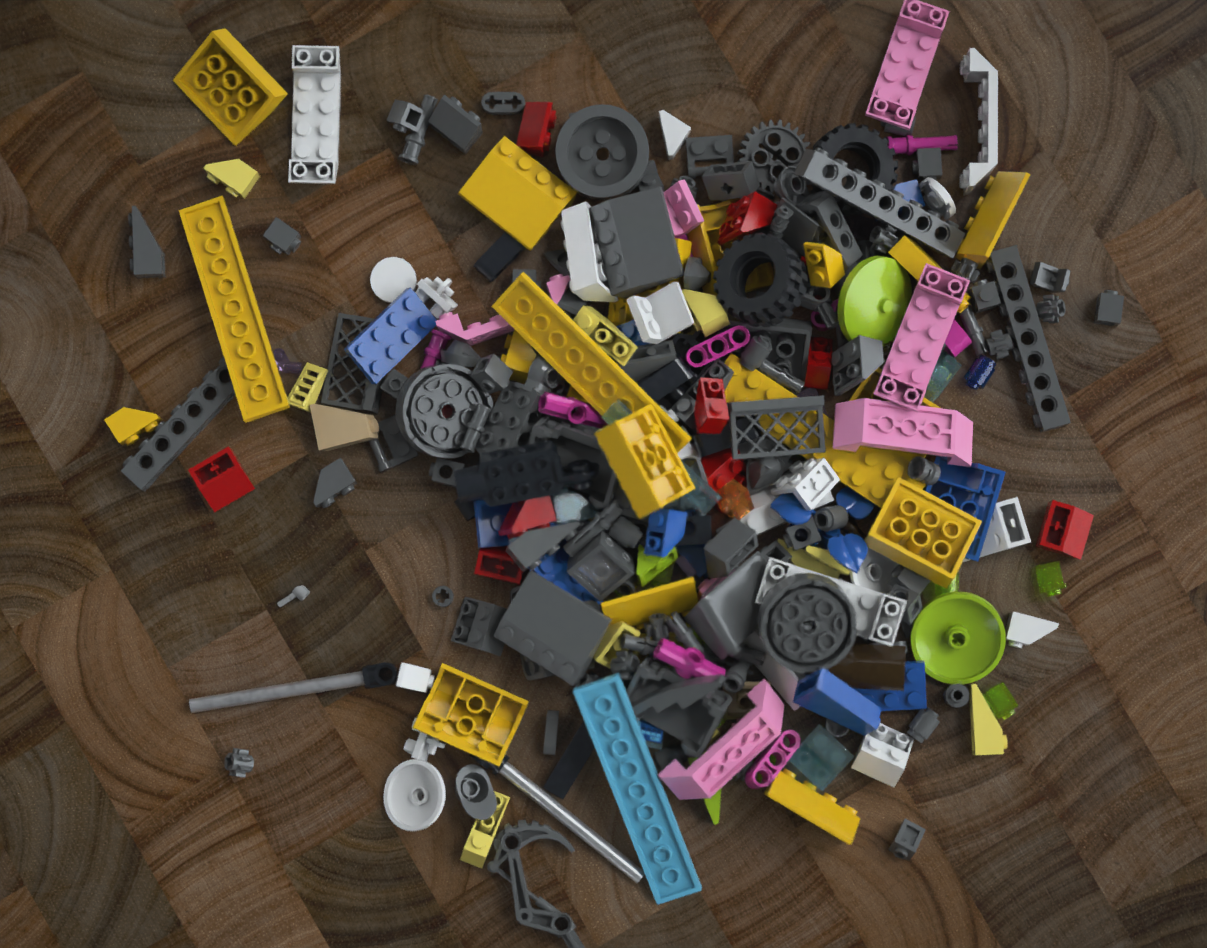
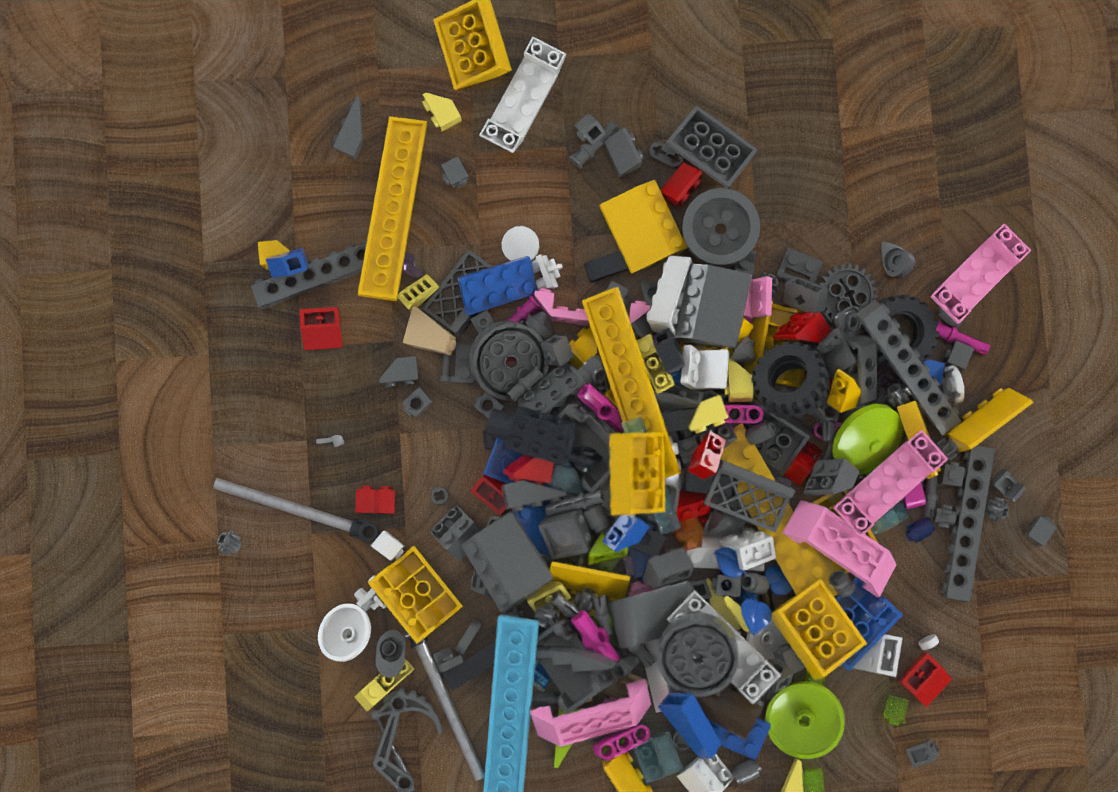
camera: 25 degrees right, 0 degrees up
white slope [659,110,691,160] -> none
dark grey pin [757,359,805,395] -> none
dark grey brick [943,684,969,708] -> none
white slope [960,48,998,195] -> none
white slope [1005,611,1059,649] -> none
none -> blue slope [266,247,309,277]
none -> red brick [355,486,396,514]
none -> dark grey brick [402,387,433,418]
none -> dark grey bracket [433,647,464,672]
none -> black slope [652,328,685,375]
none -> dark grey slope [665,105,758,189]
none -> light yellow slope [689,395,728,433]
none -> dark grey piece [881,241,915,279]
none -> dark grey bracket [906,738,939,768]
none -> white tile [918,634,939,650]

